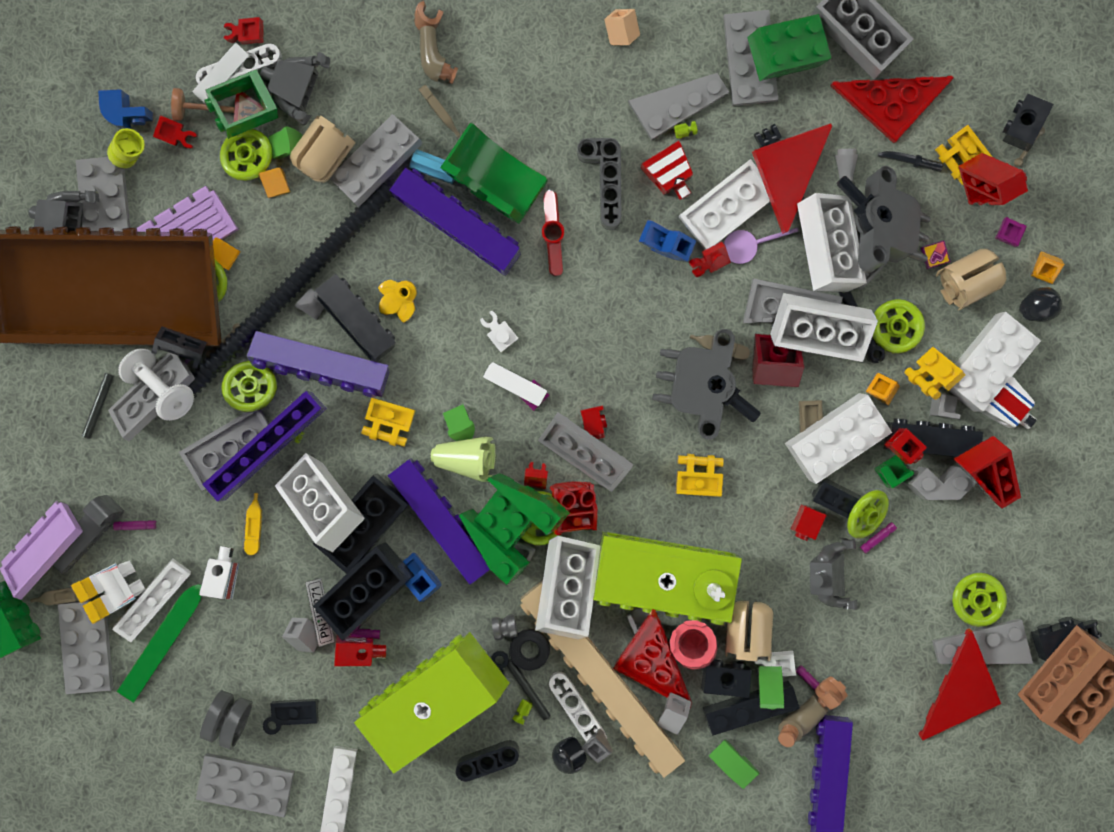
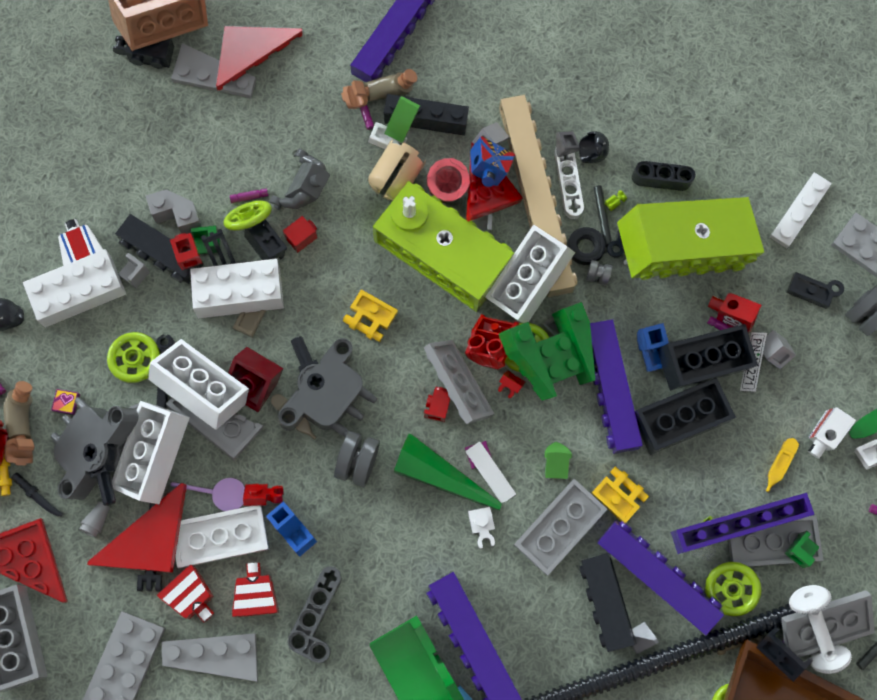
camera: 160 degrees left, 15 degrees down
white brick [275,453,365,552] -> none
yellow plate [378,280,417,323] -> none
yellowish green cone [431,436,496,482] -> none
red piece [542,190,564,276] -> none
lime piece [674,121,698,139] -> none
black brick [701,659,752,698] -> none
bright green slope [709,739,760,789] -> none
green brick [747,14,832,81] -> none
light orange slope [866,373,900,405] -> none
yellow plate [904,347,966,400] -> none
tan cylinder [936,249,1007,310] -> none
lime plate [952,573,1007,627] -> none
red wedge [954,436,1021,509] -> none
none -> piece [3,381,35,465]
none -> torso [157,564,214,623]
none -> black tile [201,229,236,266]
none -> dark grey wheel [334,431,380,488]
none -> green wedge [394,434,502,511]
none -> blue torso [470,136,515,187]
none -> light grey plate [514,479,607,576]
none -> green panel [784,531,819,568]

